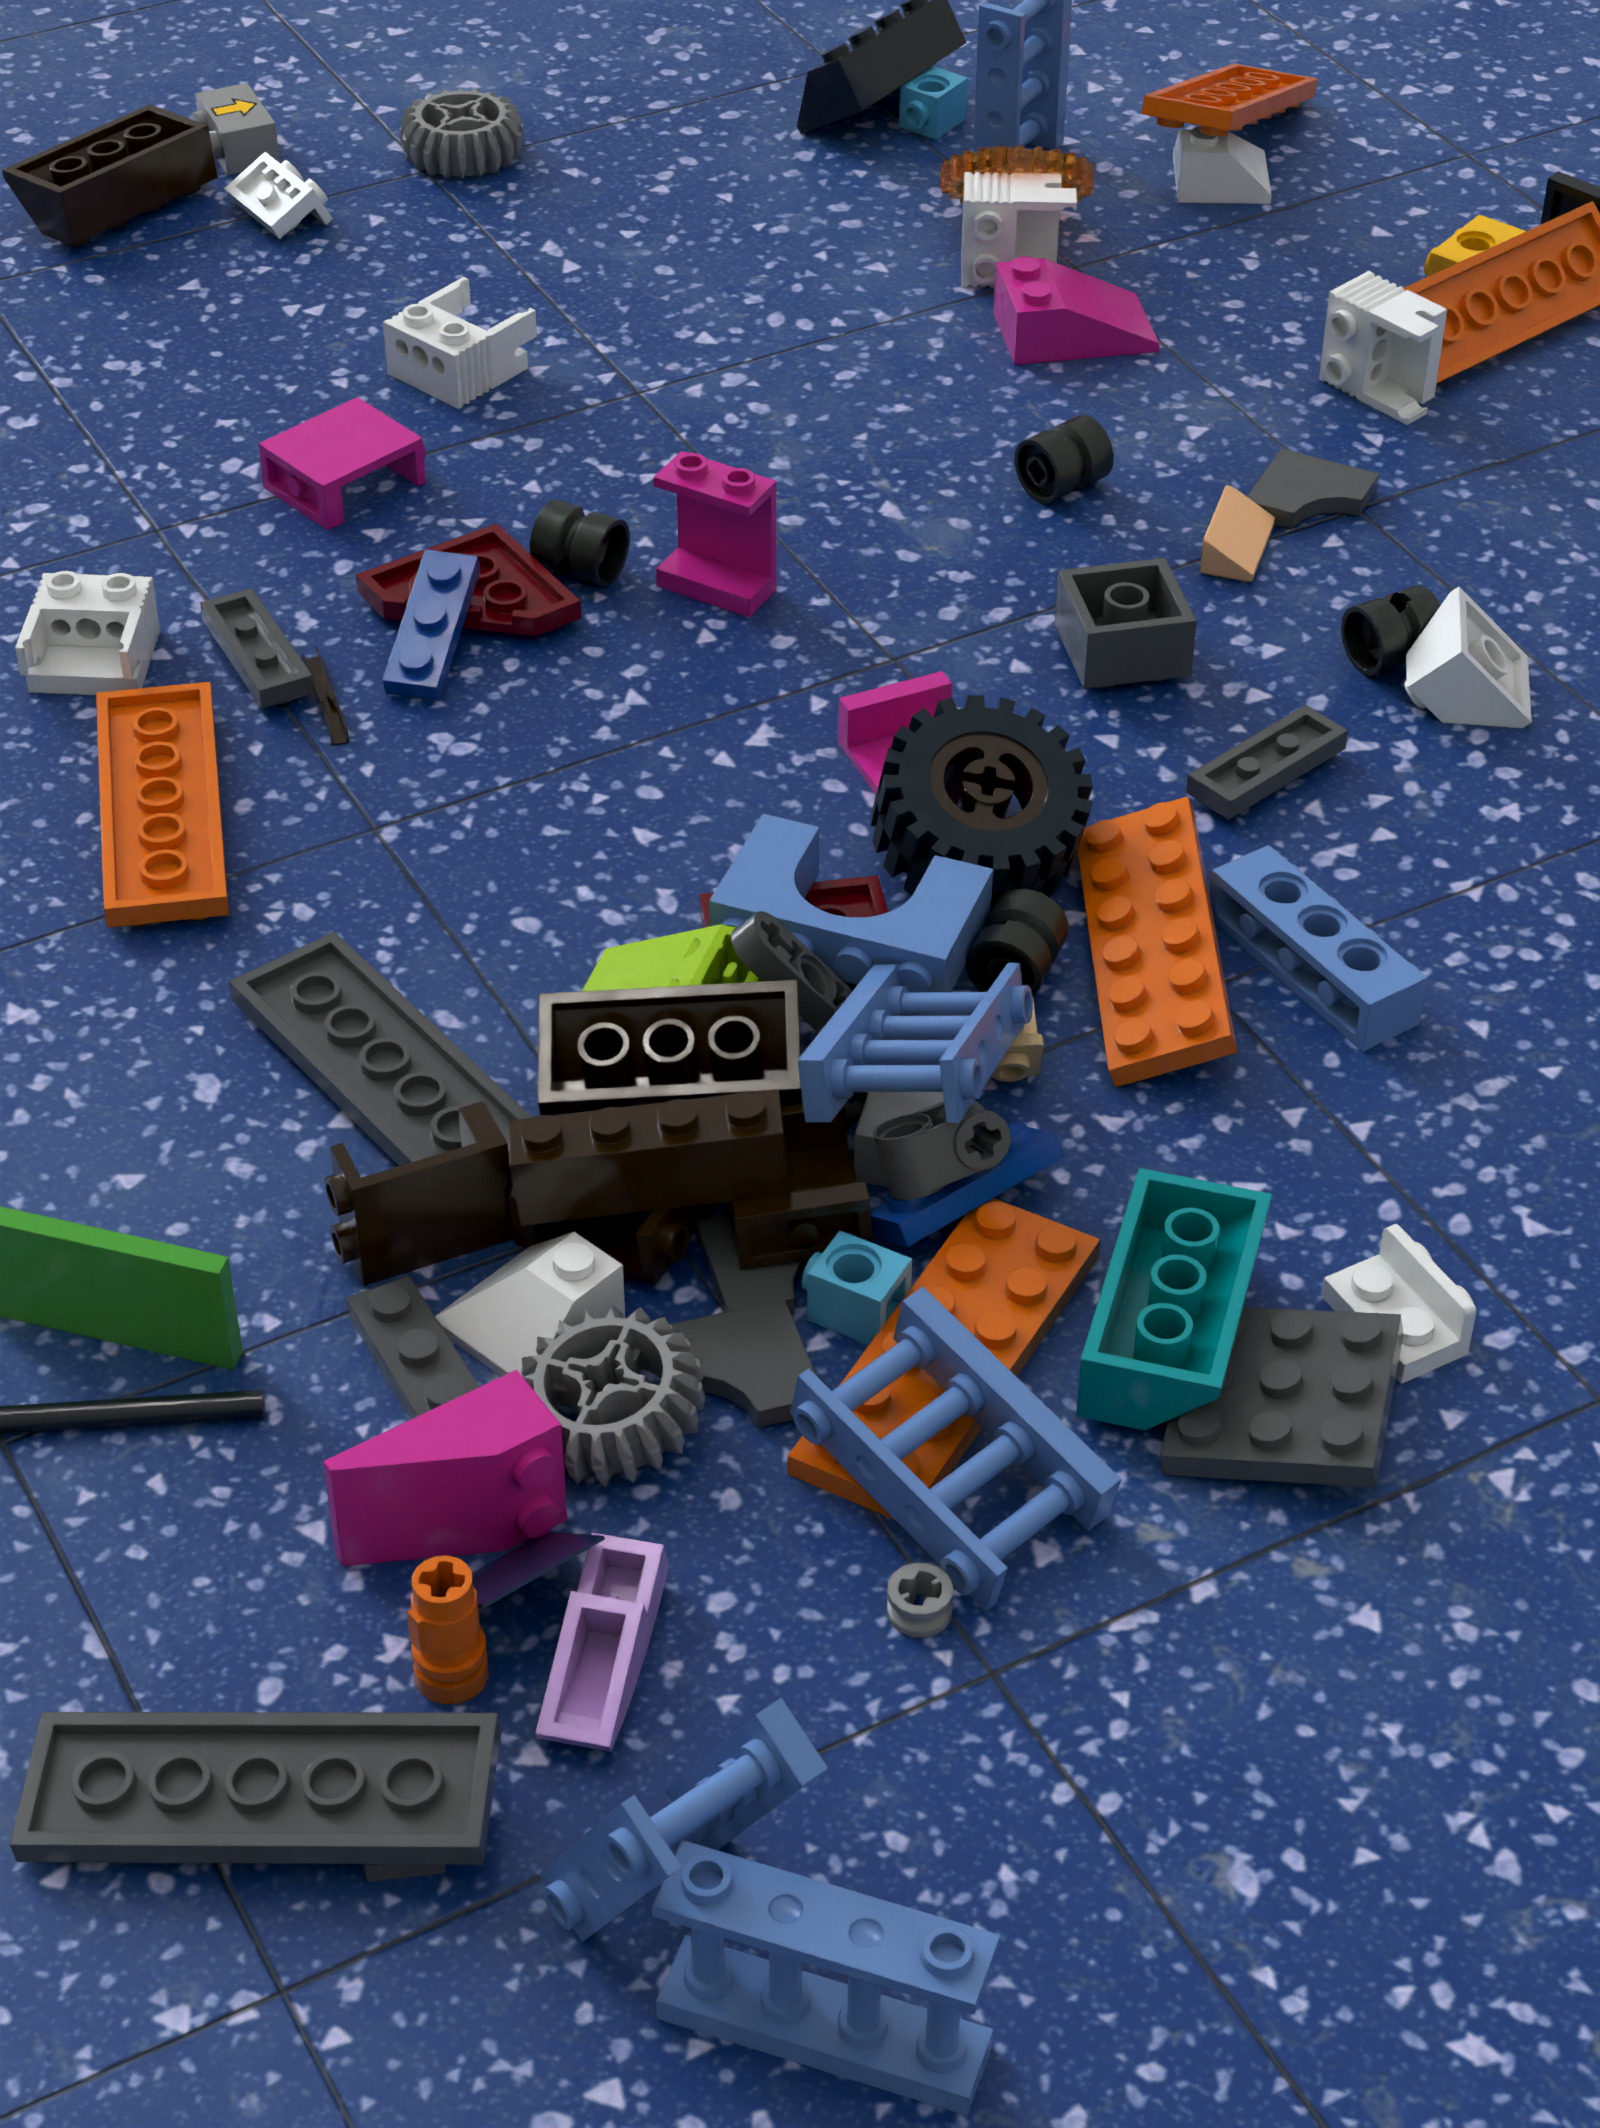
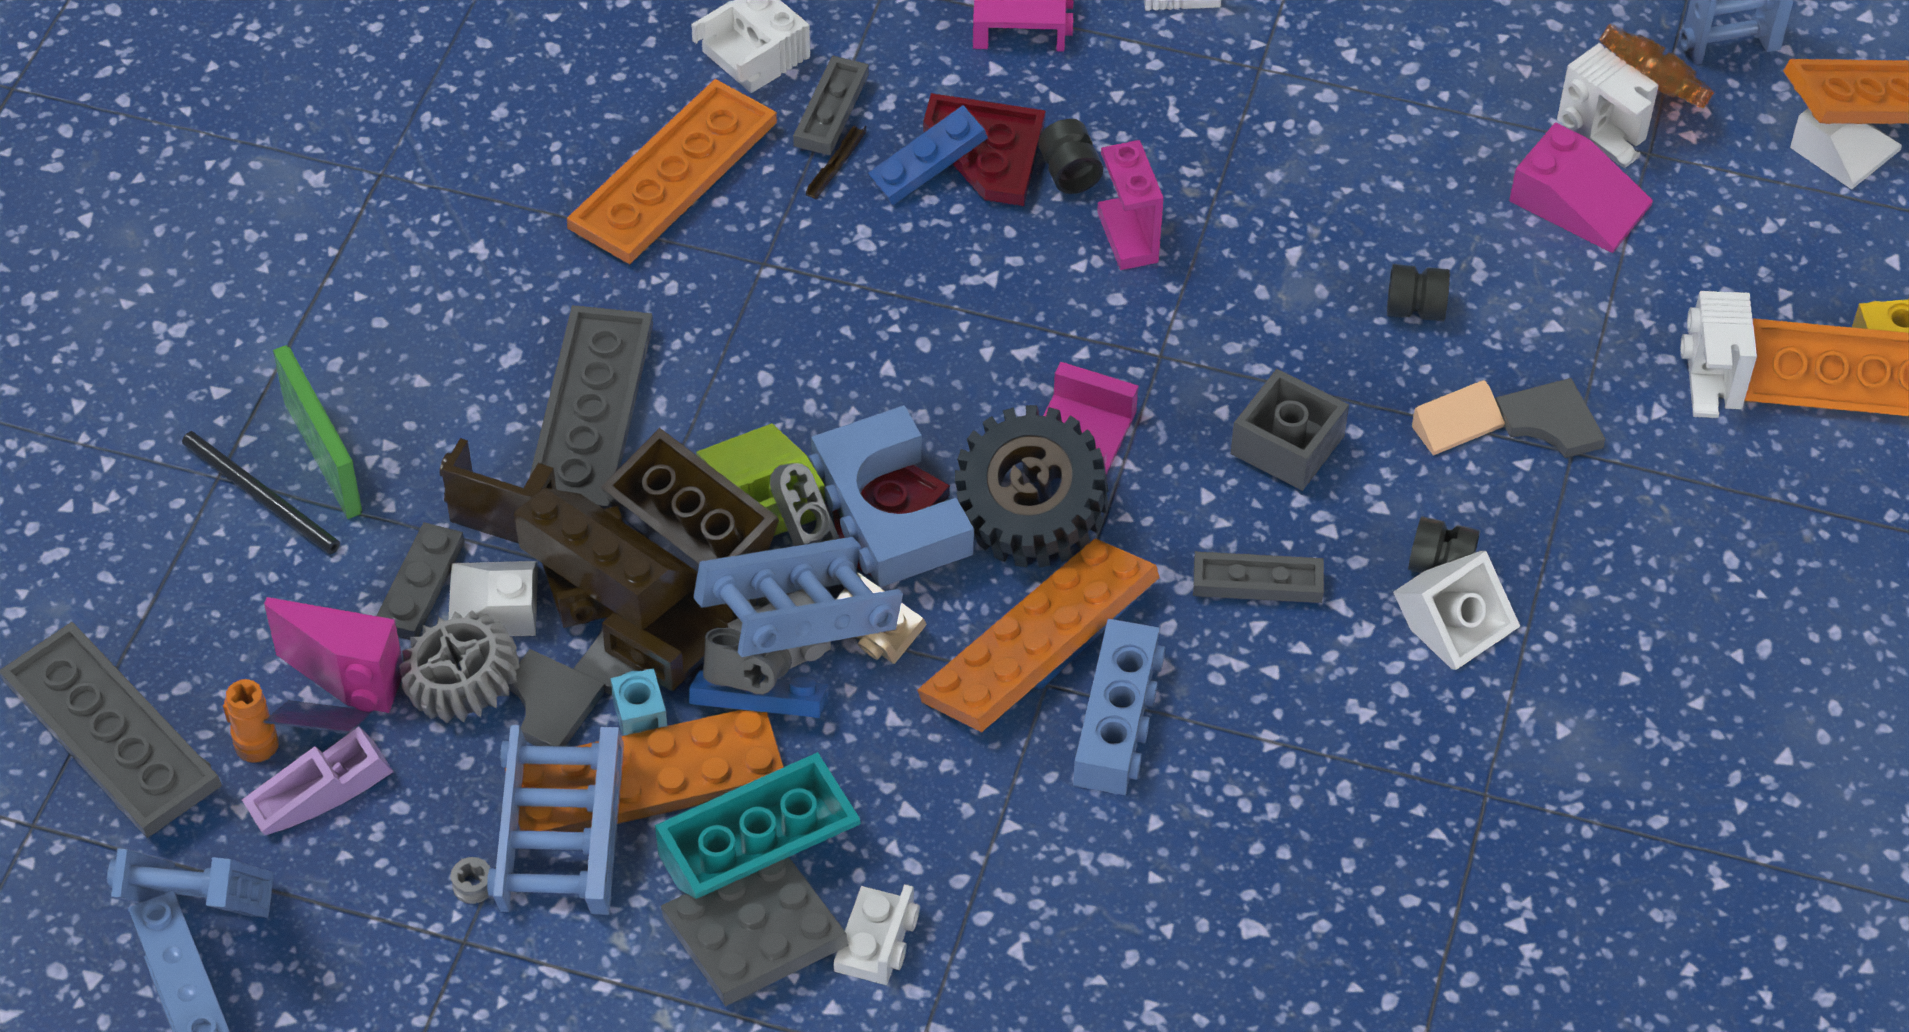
camera: 45 degrees right, 10 degrees up
pearl dark grey wheel [965,889,1069,998] -> none

